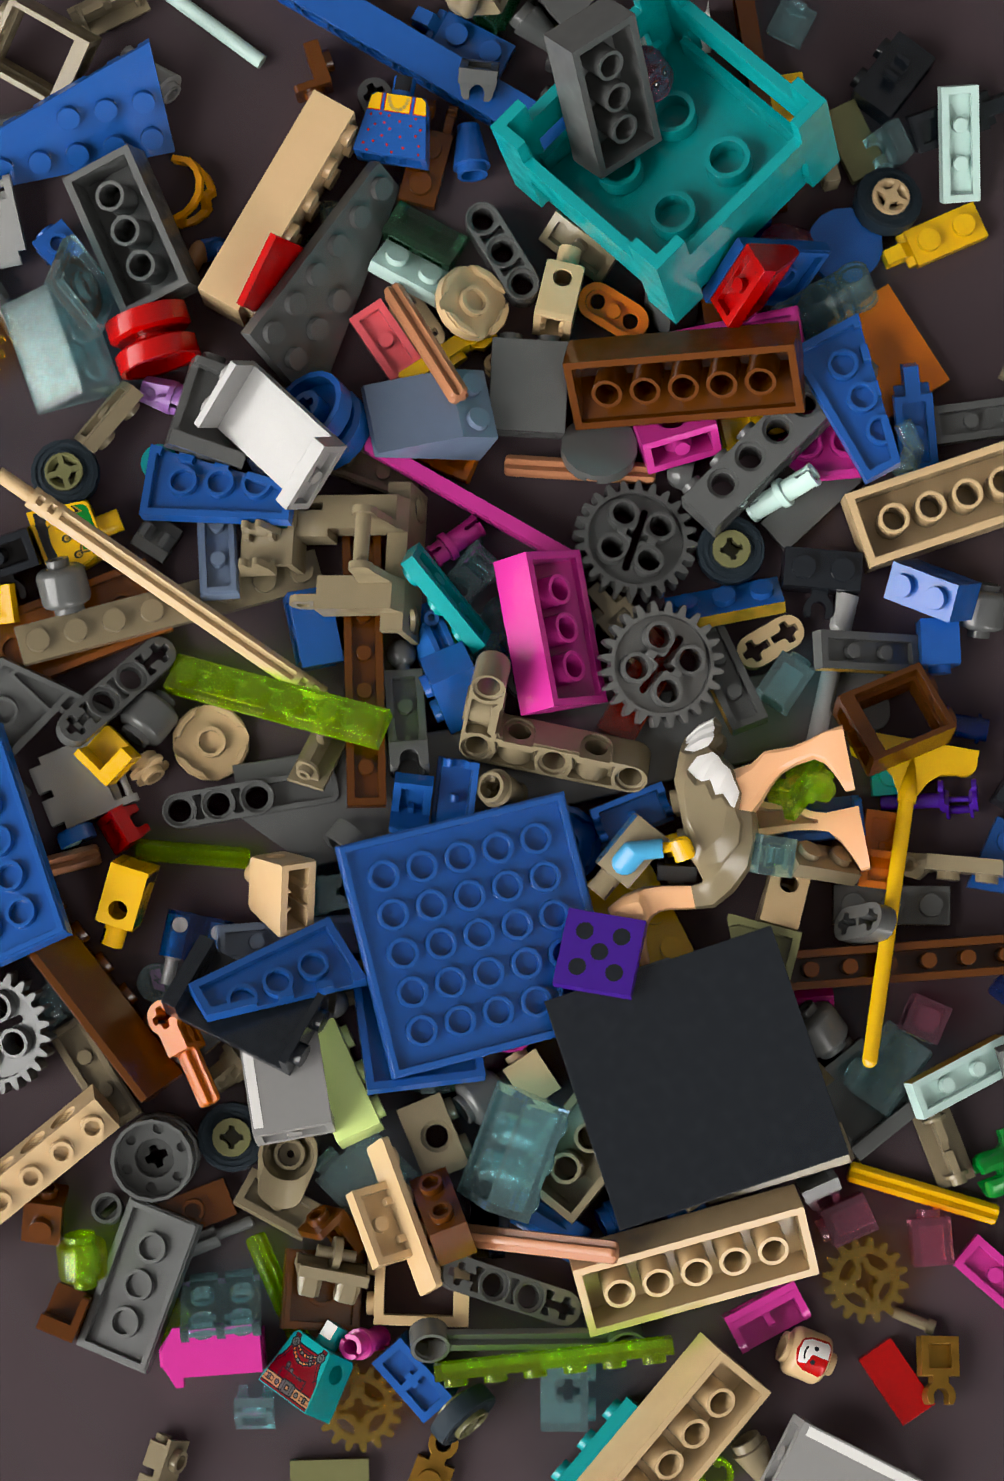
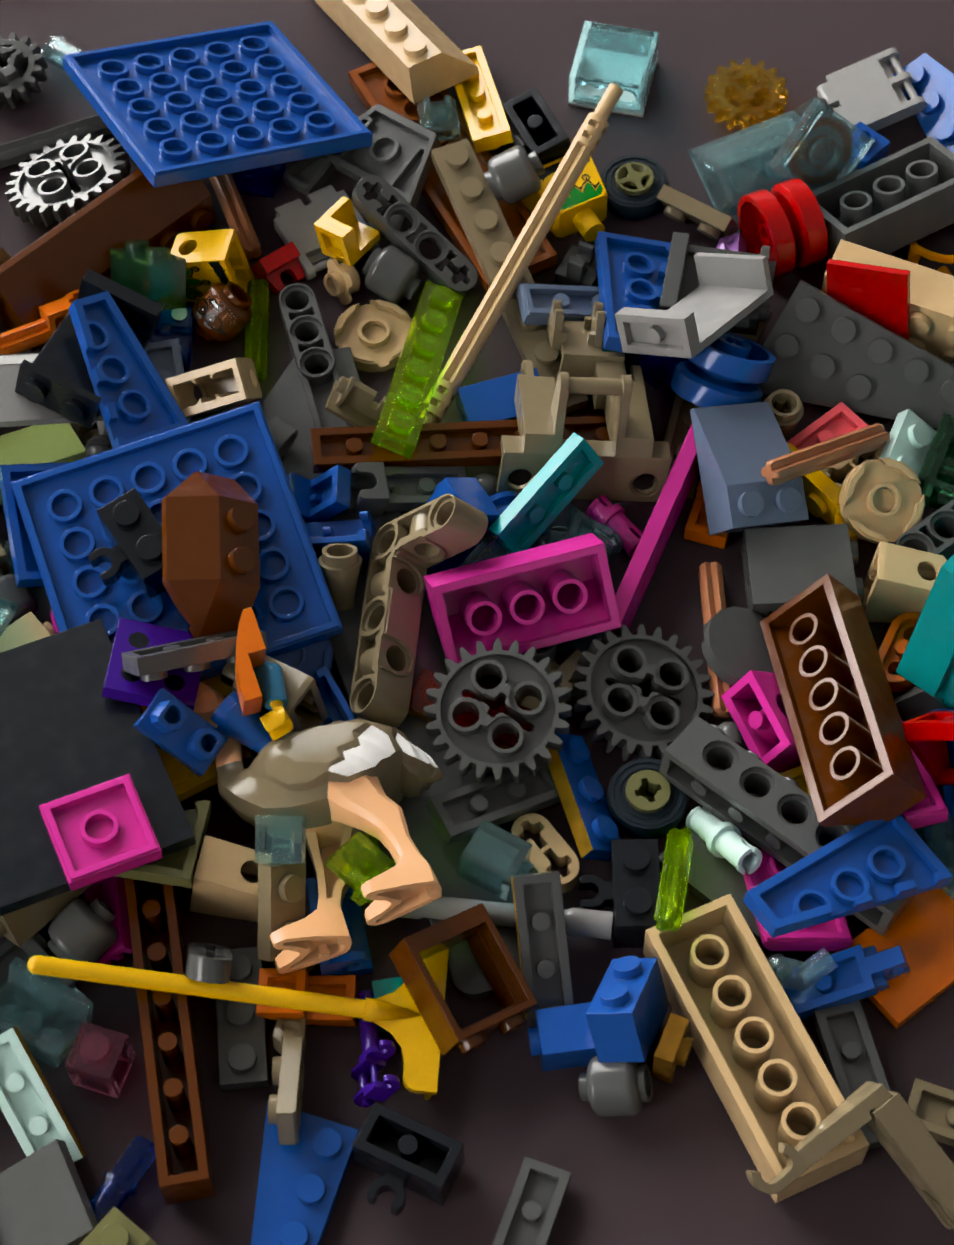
camera: 85 degrees right, 25 degrees down
blue tile [56,822,97,850] -> none
clear blue pin [953,713,990,744] -> none
none -> dark pink tile [39,774,163,891]
none -> black brick [88,488,166,599]
none -> clear green brick [110,240,187,310]
none -> dark grey plate [121,629,268,681]
none -> blue hips [133,688,228,776]
none -> reddish brown wedge [161,471,260,638]
none -> reddish brown head [192,282,253,343]
none -> blue cone [210,691,272,754]
none -> orange slope [235,607,266,717]
none -> pearl gold plate [652,1013,694,1084]
none -> clear neon green axle [654,827,694,933]
none -> dark tan cone [763,389,804,442]

